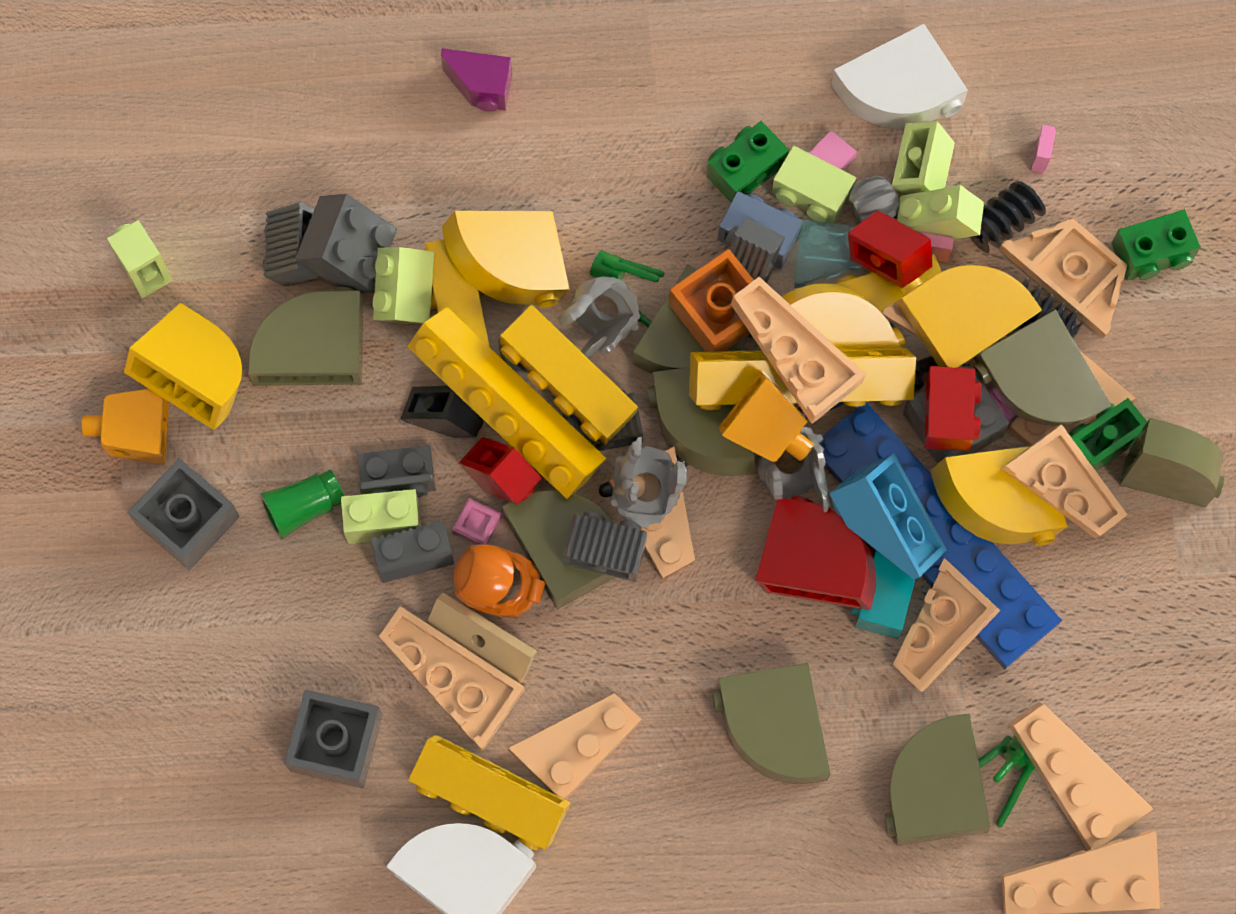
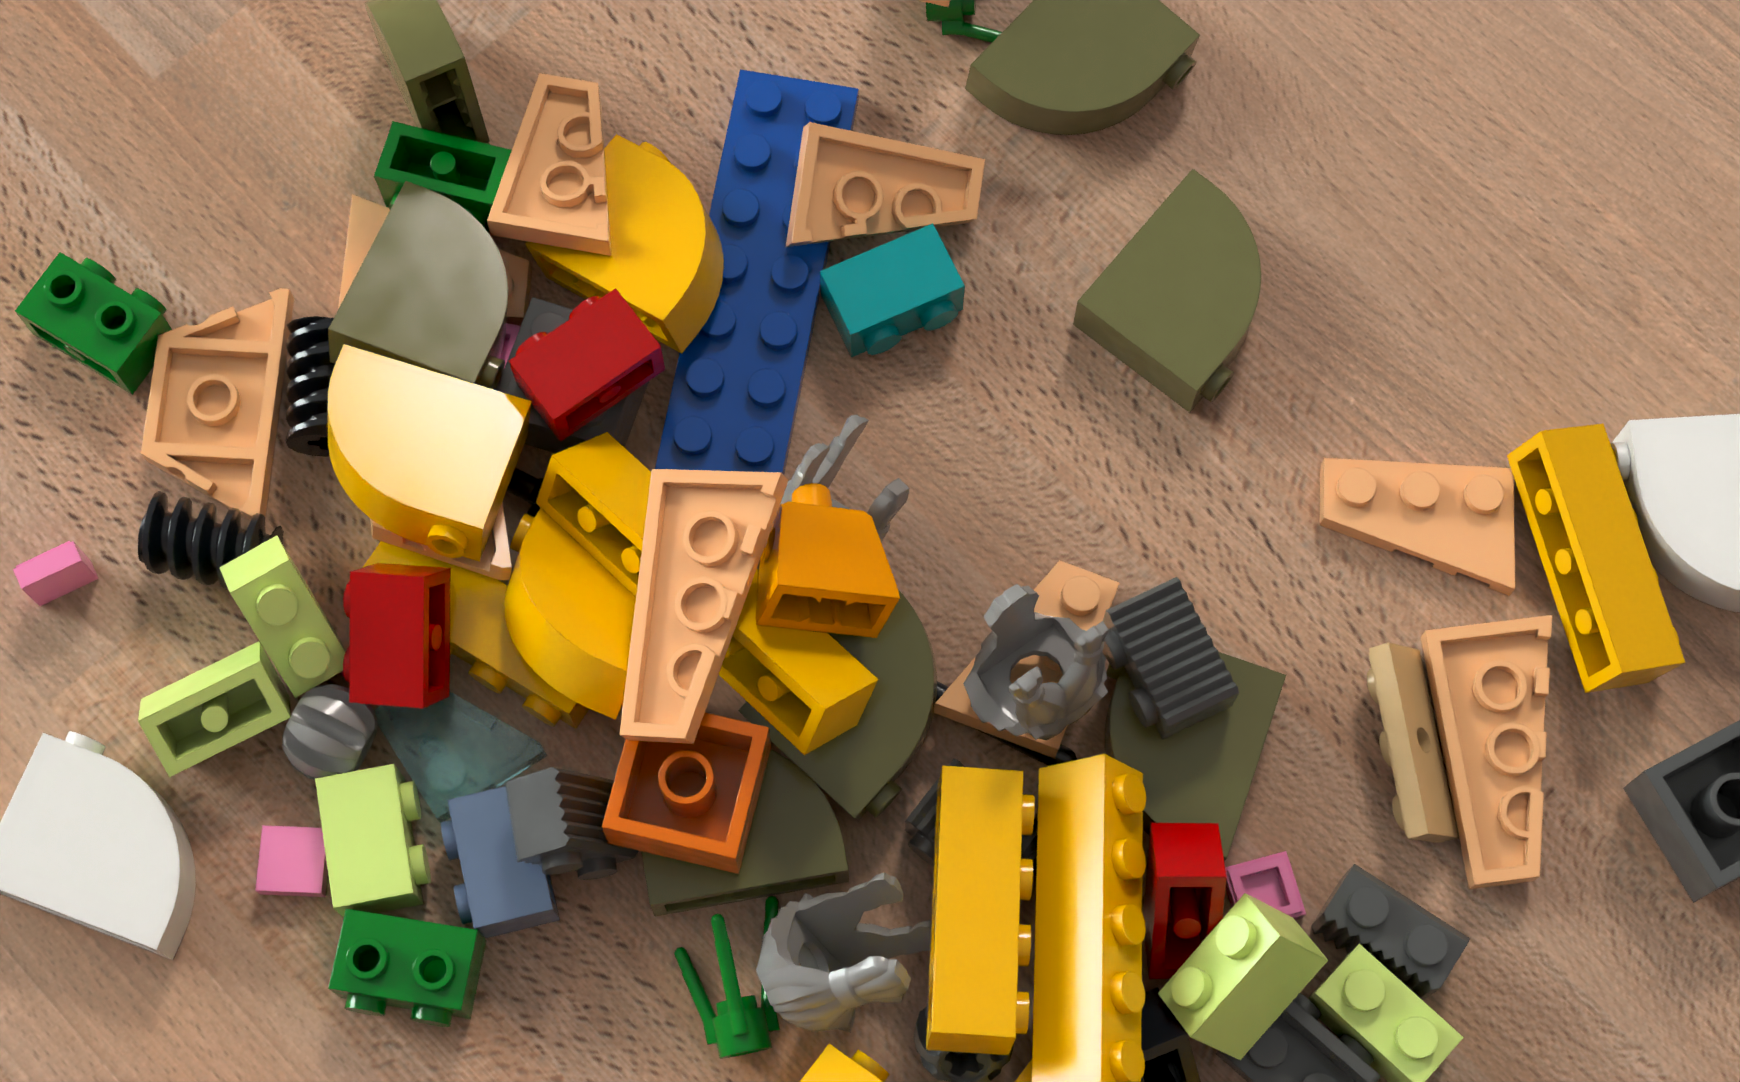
camera: 130 degrees left, 0 degrees up
orange helmet [453,544,545,618] -> none
red brick [755,496,876,610] -> none
dark azure slope [829,453,947,579] -> none
bright pink tile [920,232,954,263] -> none
none -> yellowish green brick [1158,893,1328,1060]

